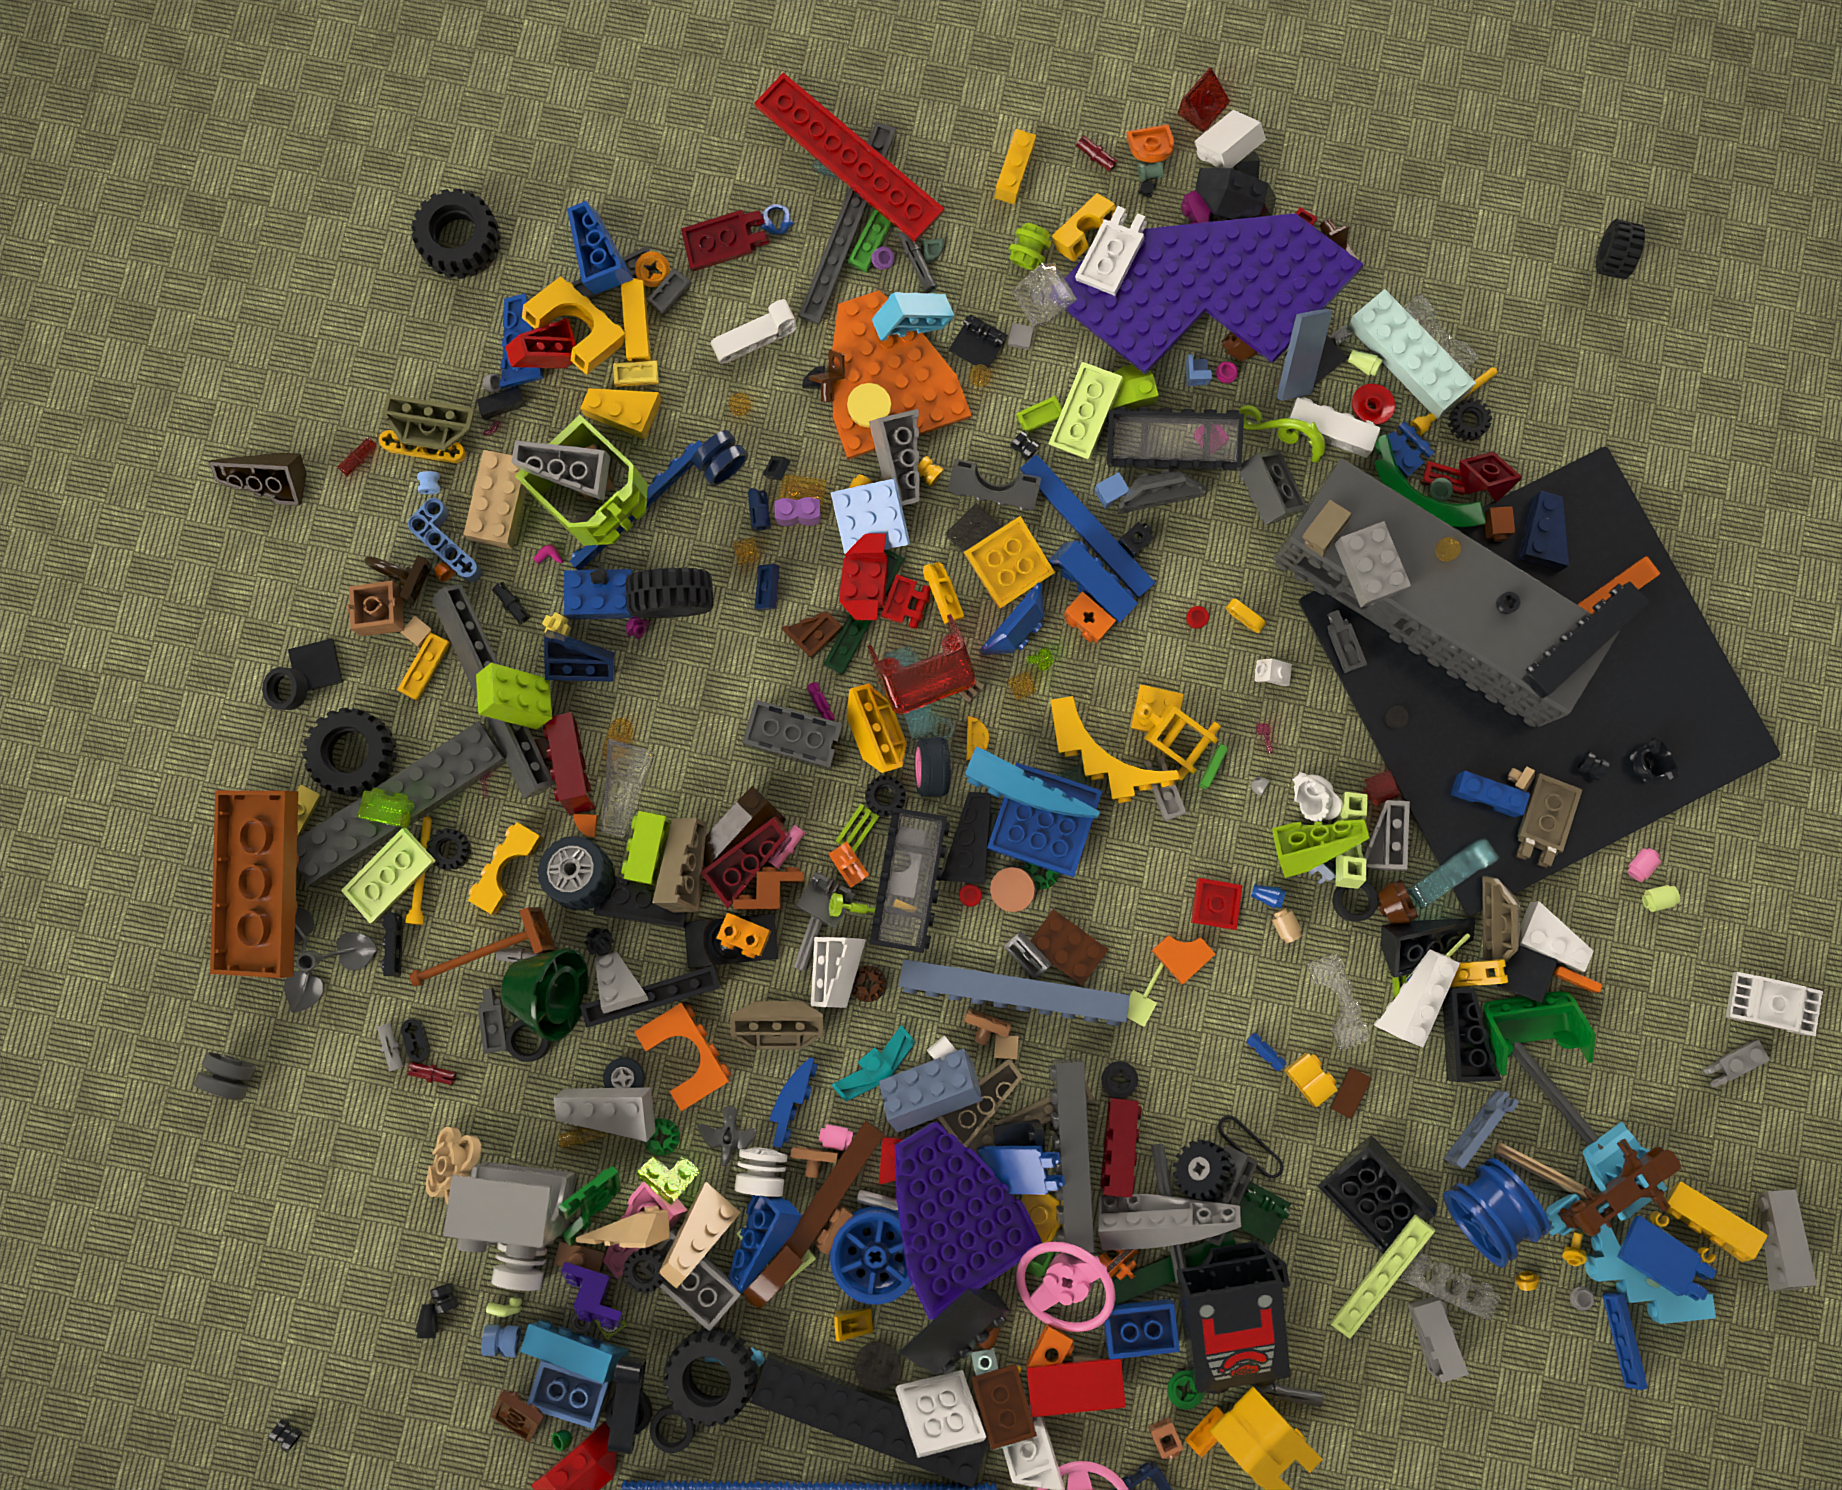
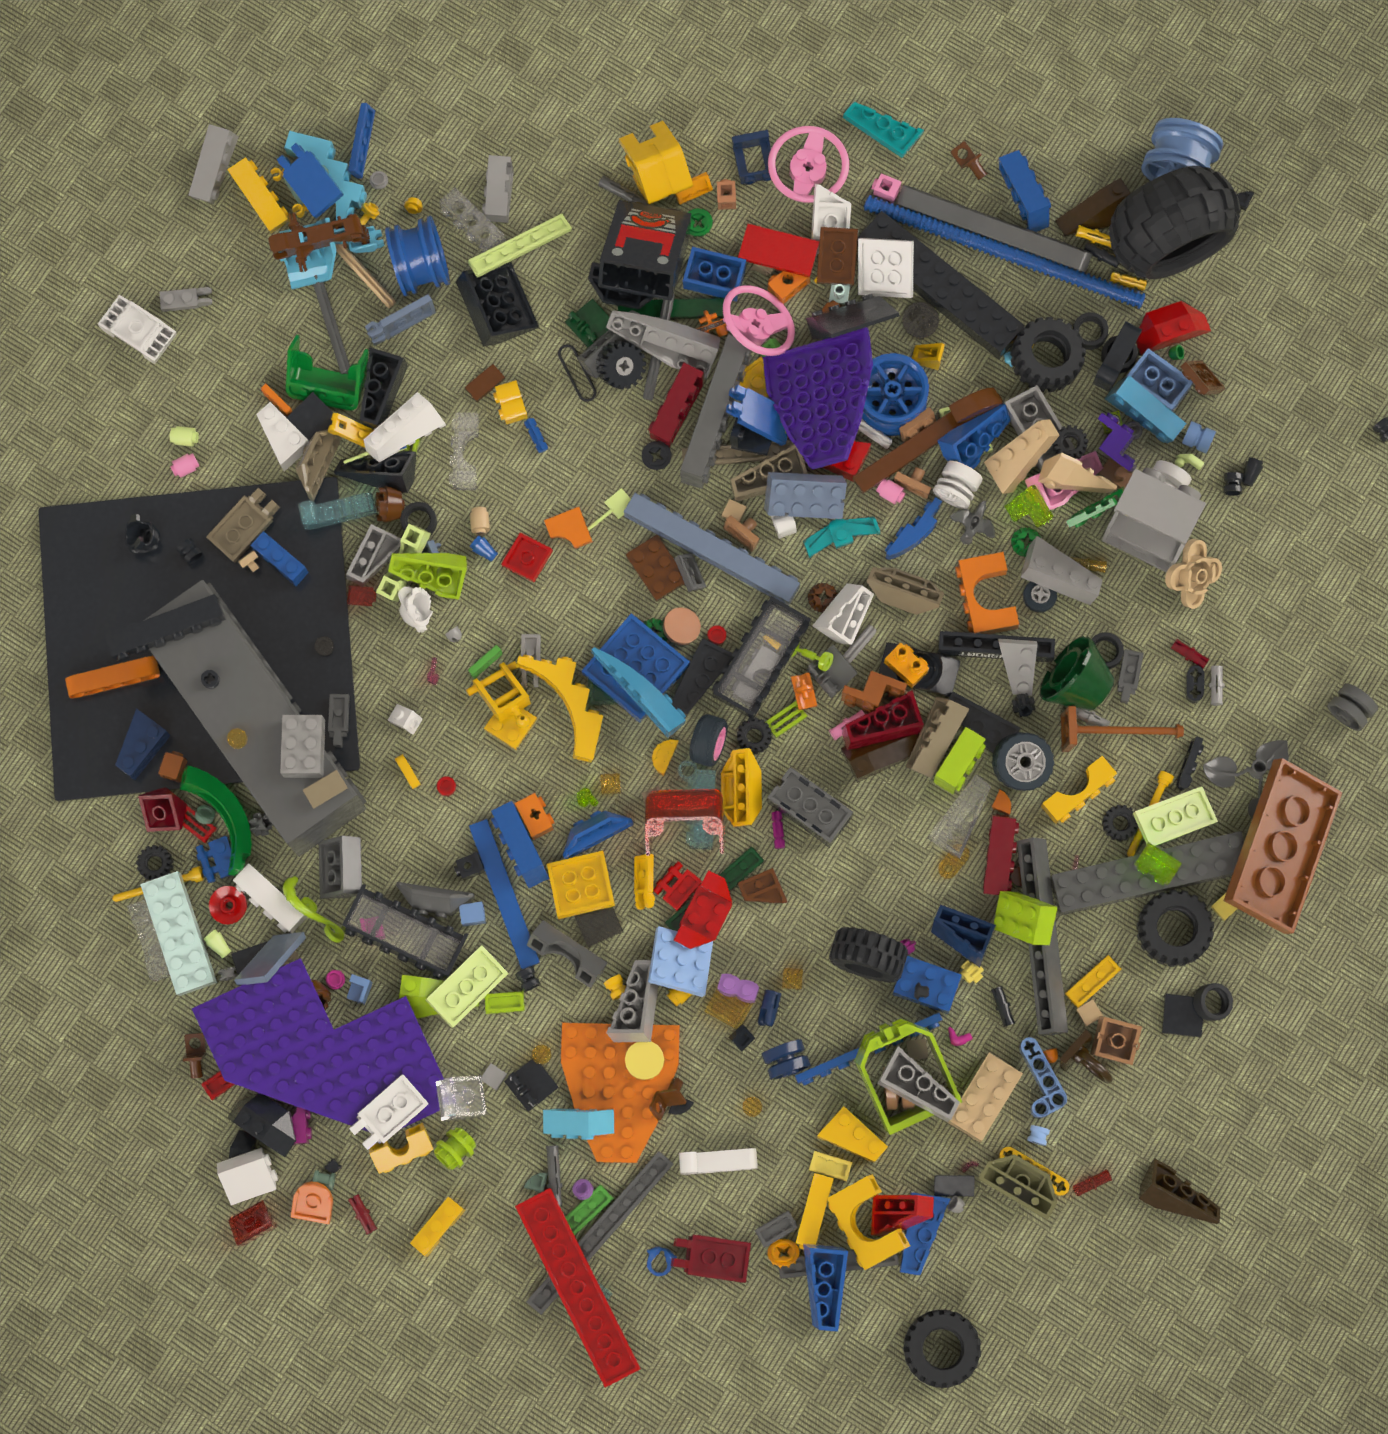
camera: 150 degrees left, 5 degrees down
dark blue plate [754,563,780,611] -> none

